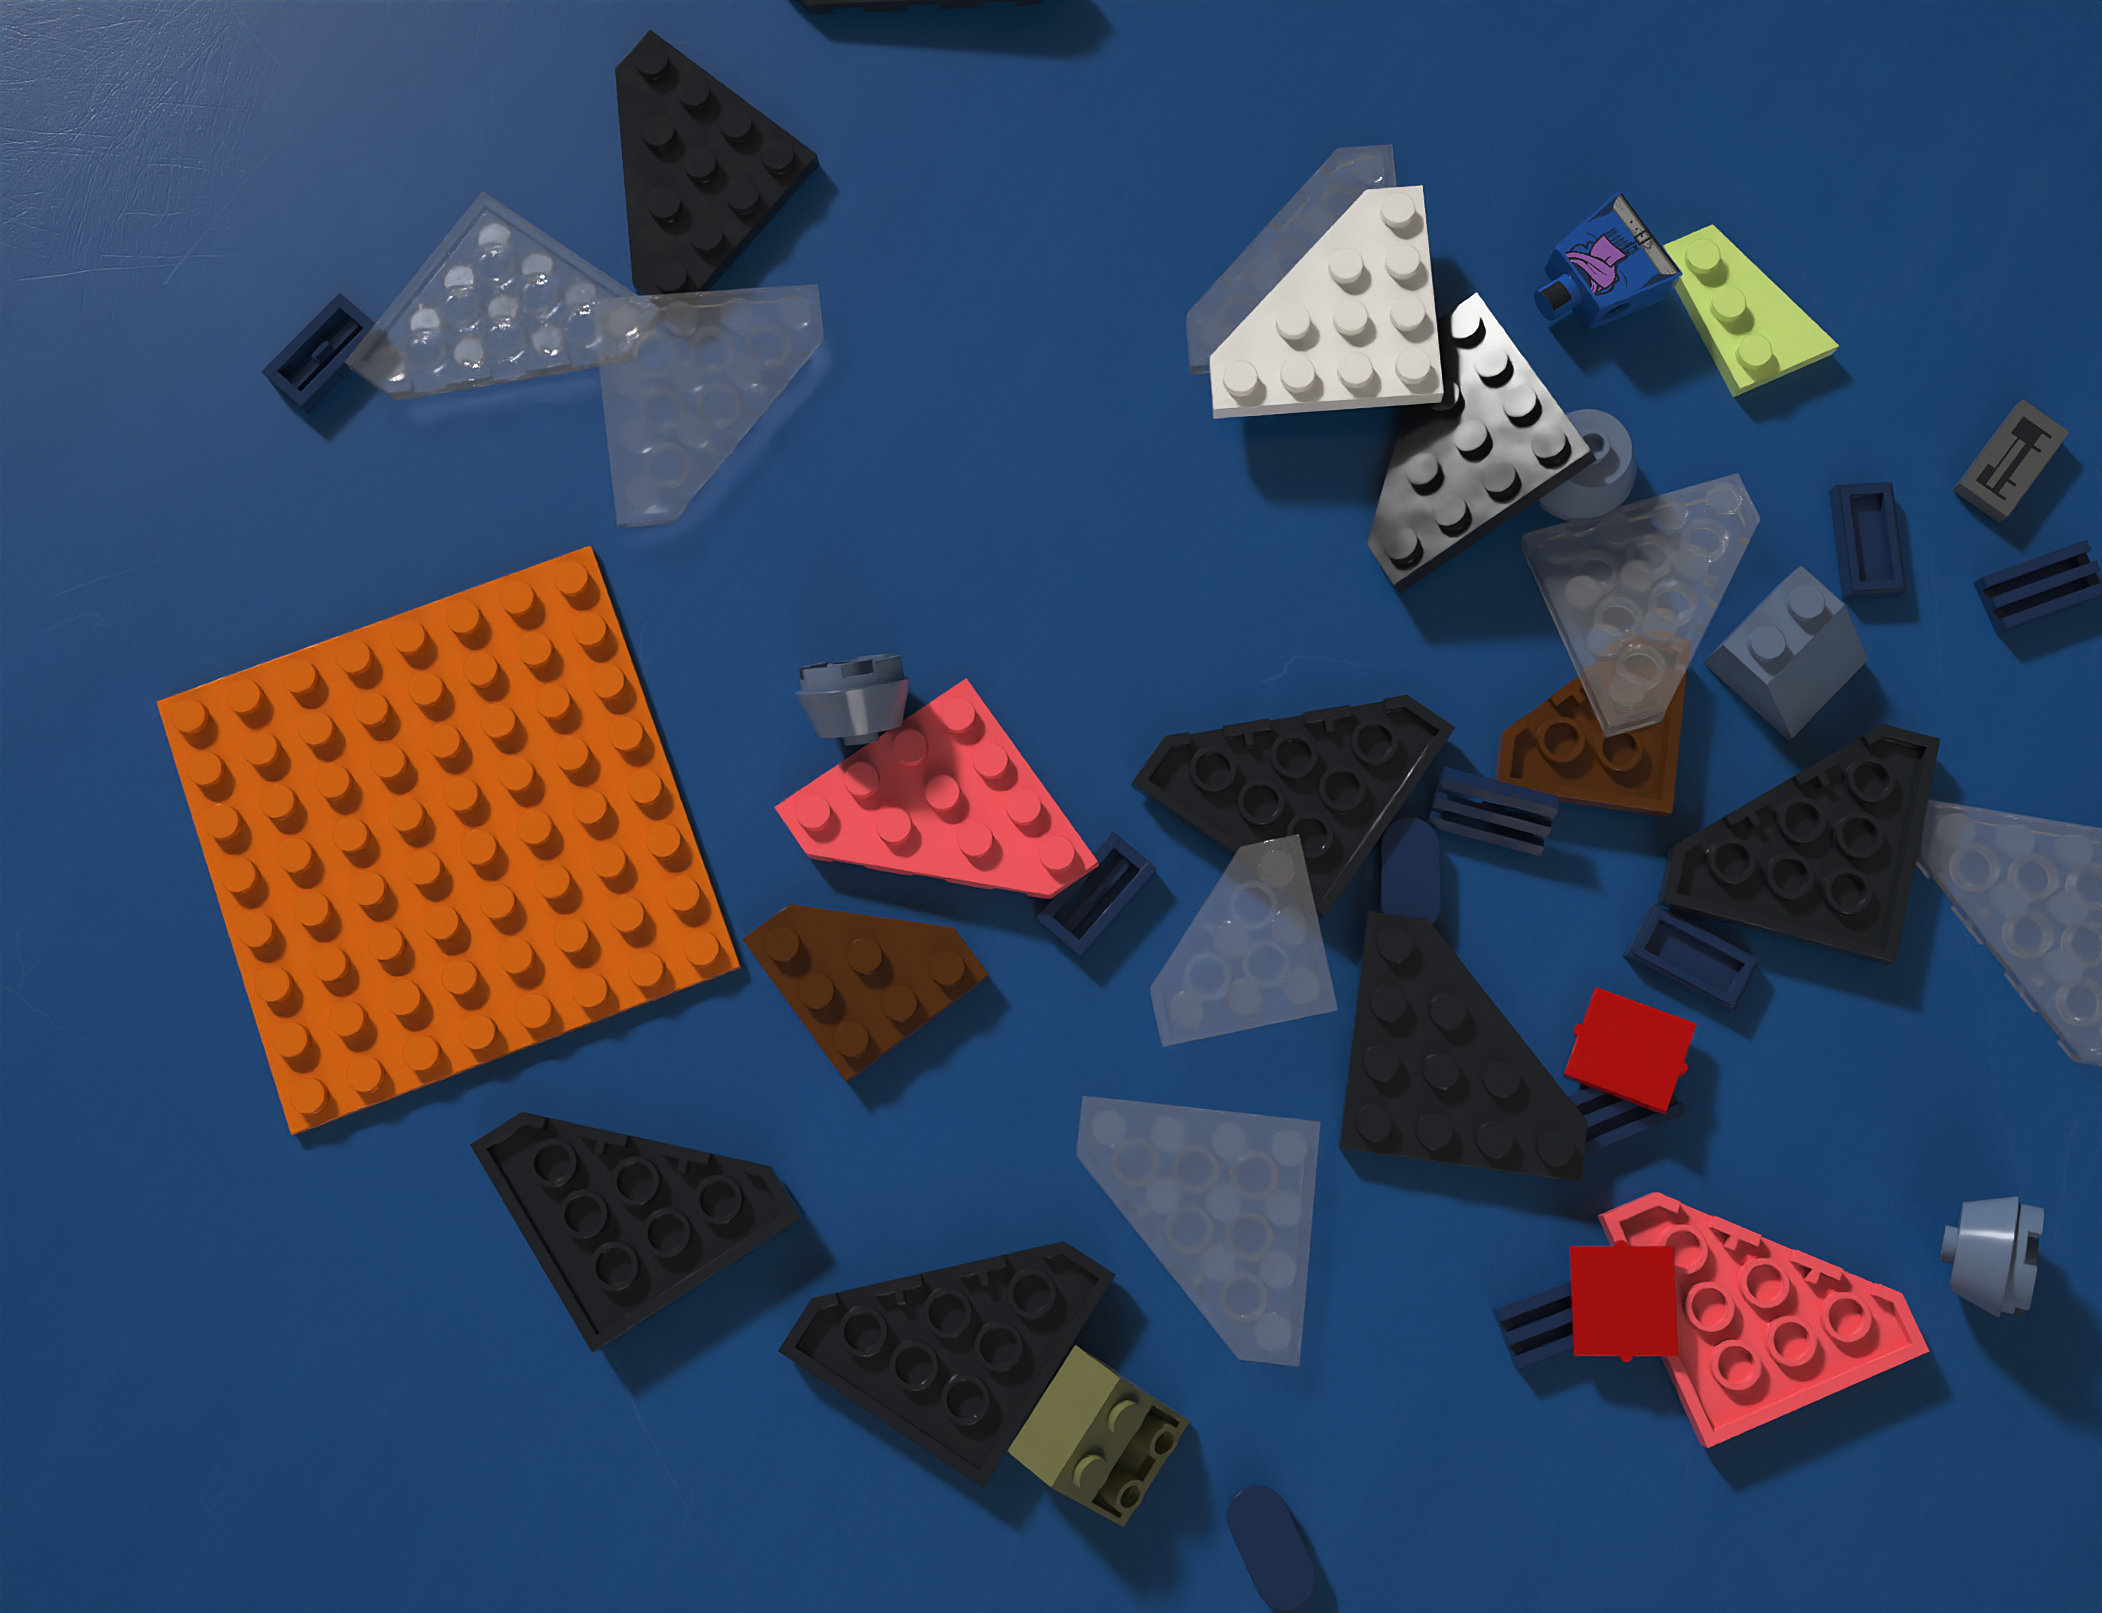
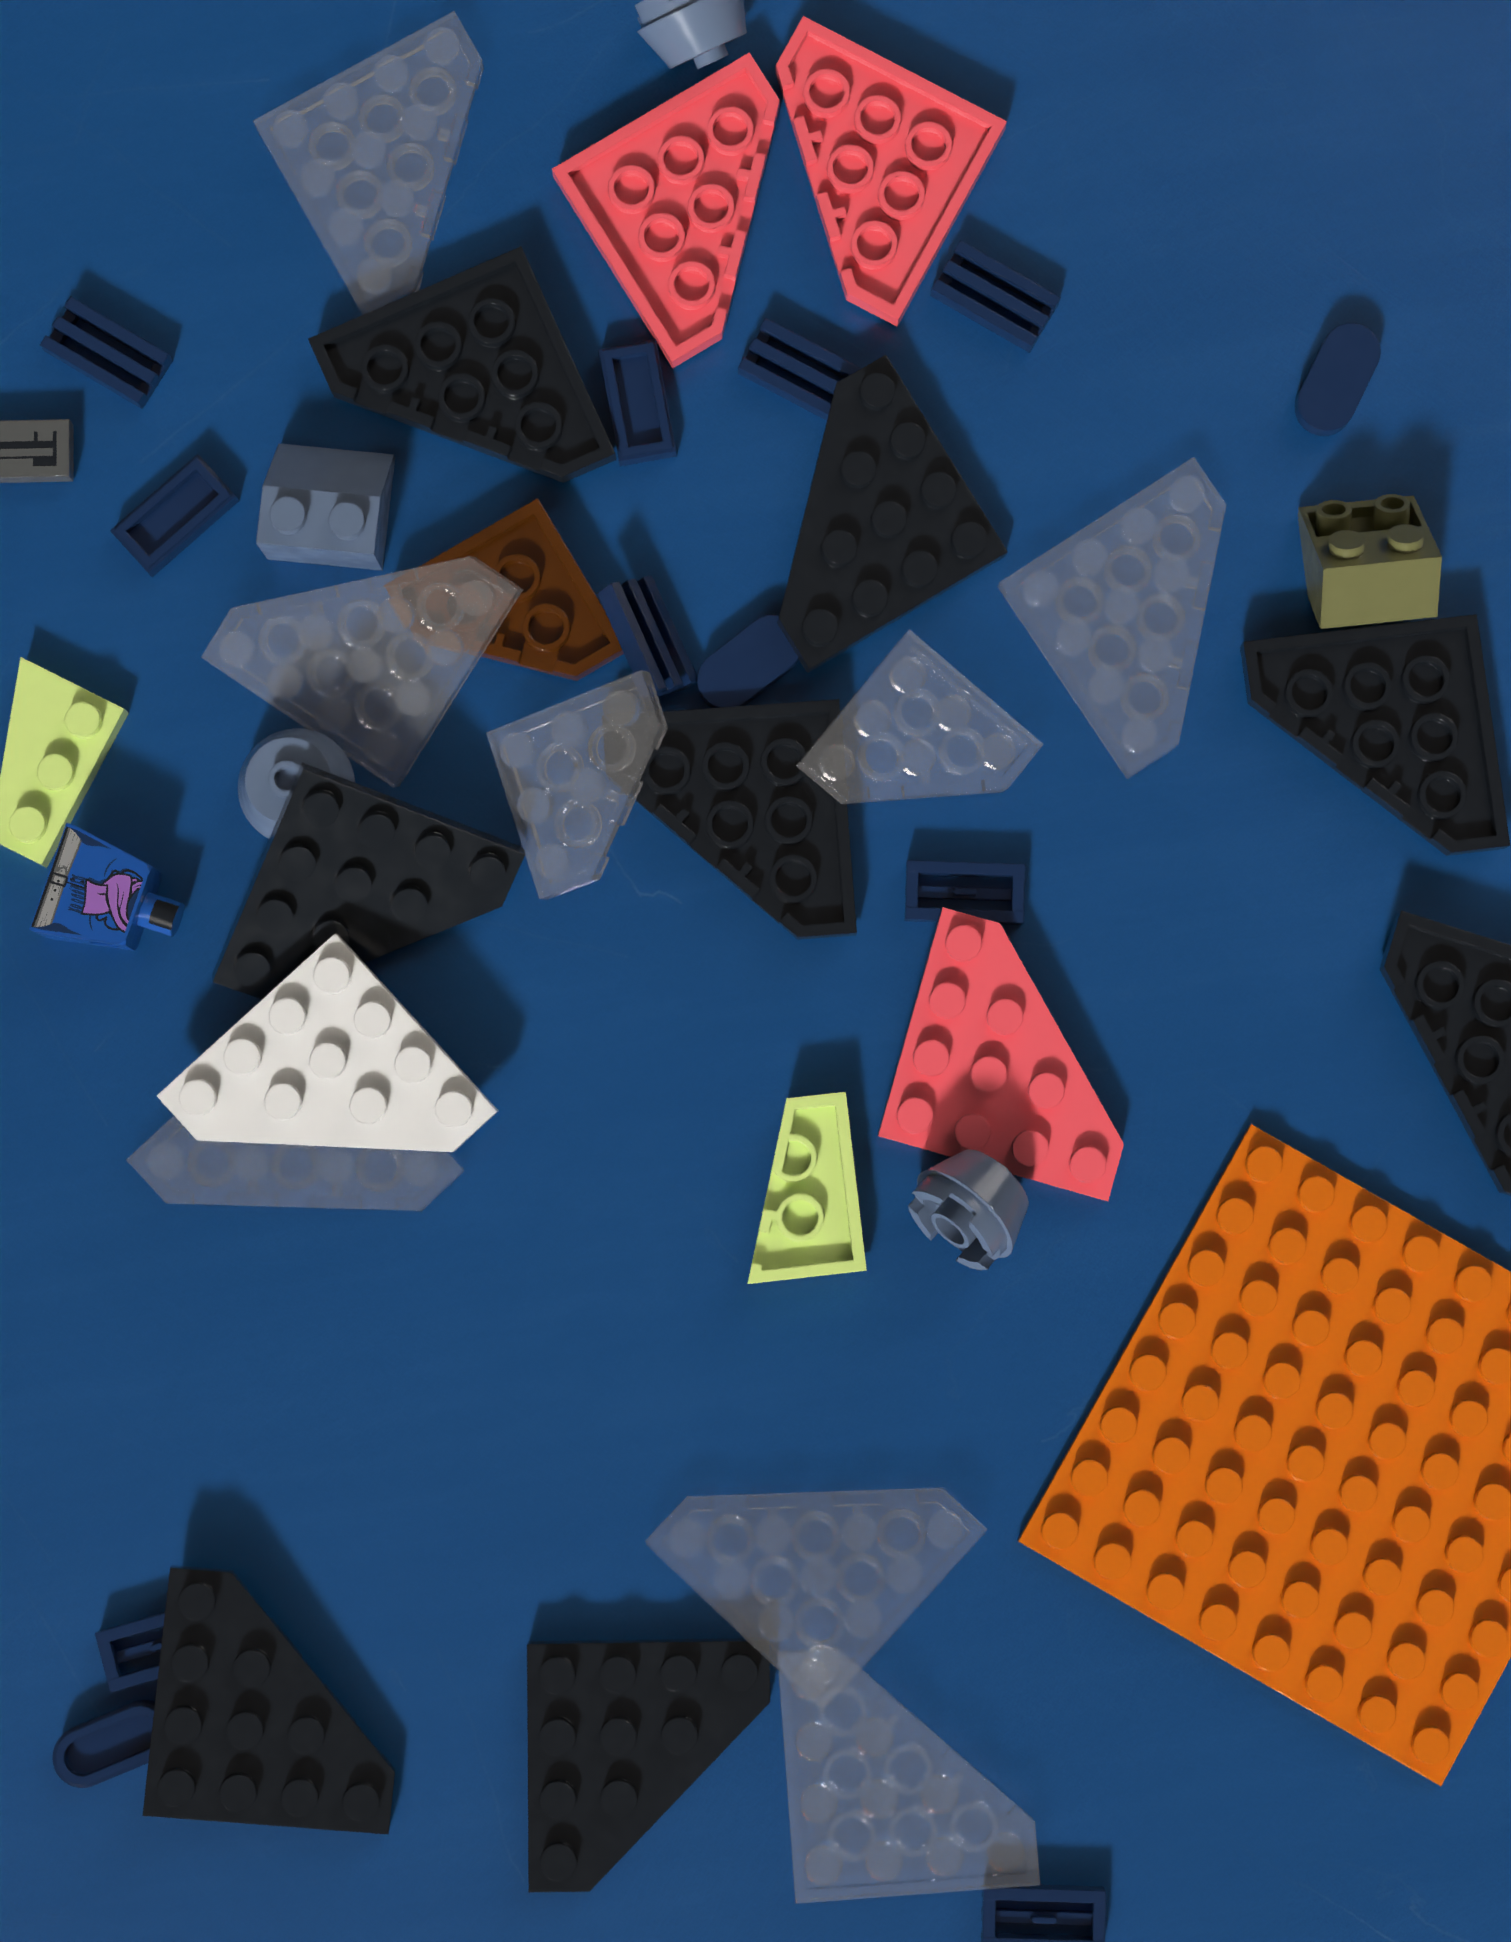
camera: 130 degrees left, 5 degrees up
reddish brown plate [742,904,990,1083] -> none
red piece [1563,987,1697,1115] -> none
red piece [1569,1240,1679,1362] -> none
none -> clear plate [486,670,668,899]
none -> coral plate [552,52,780,368]
none -> yellowish green wing [747,1092,867,1284]

